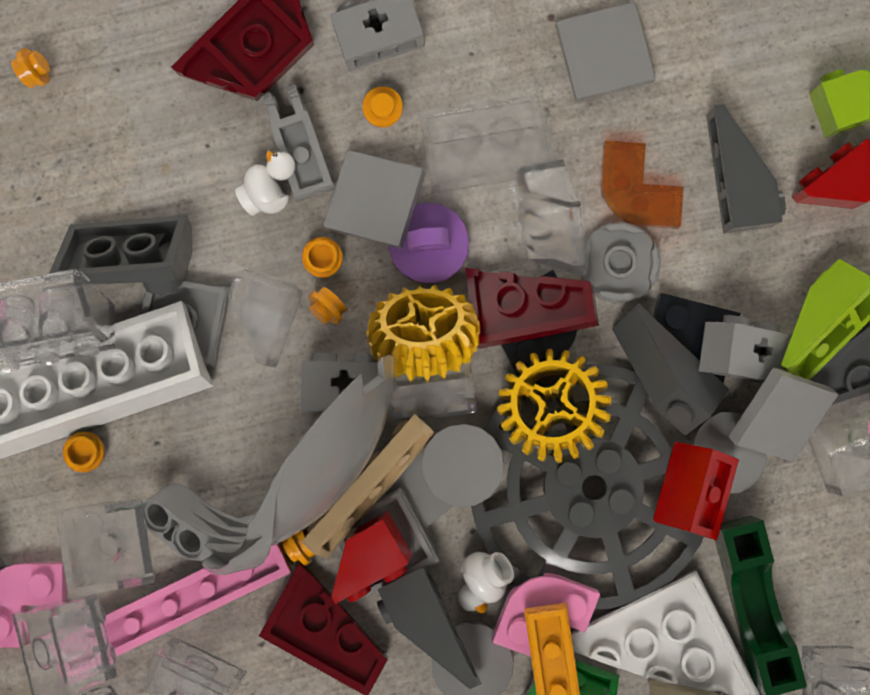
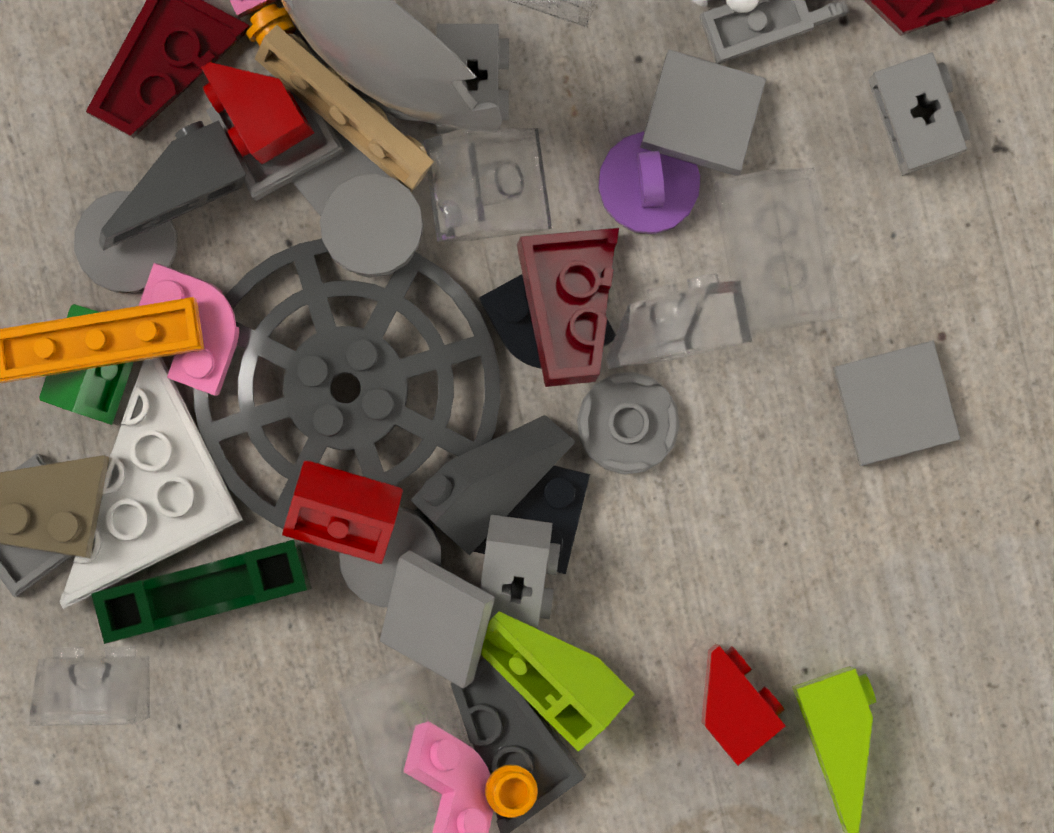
camera: 85 degrees right, 0 degrees up
light orange plate [302,237,343,278] -> none
light orange plate [308,287,346,325] -> none
light orange plate [362,86,403,128] -> none
yellow gear [366,284,480,383] -> none
white animal [457,552,514,614] -> none
yellow gear [497,349,612,463] -> none
clear orange plate [600,140,684,229] -> none
dark grey slope [706,104,786,234] -> none

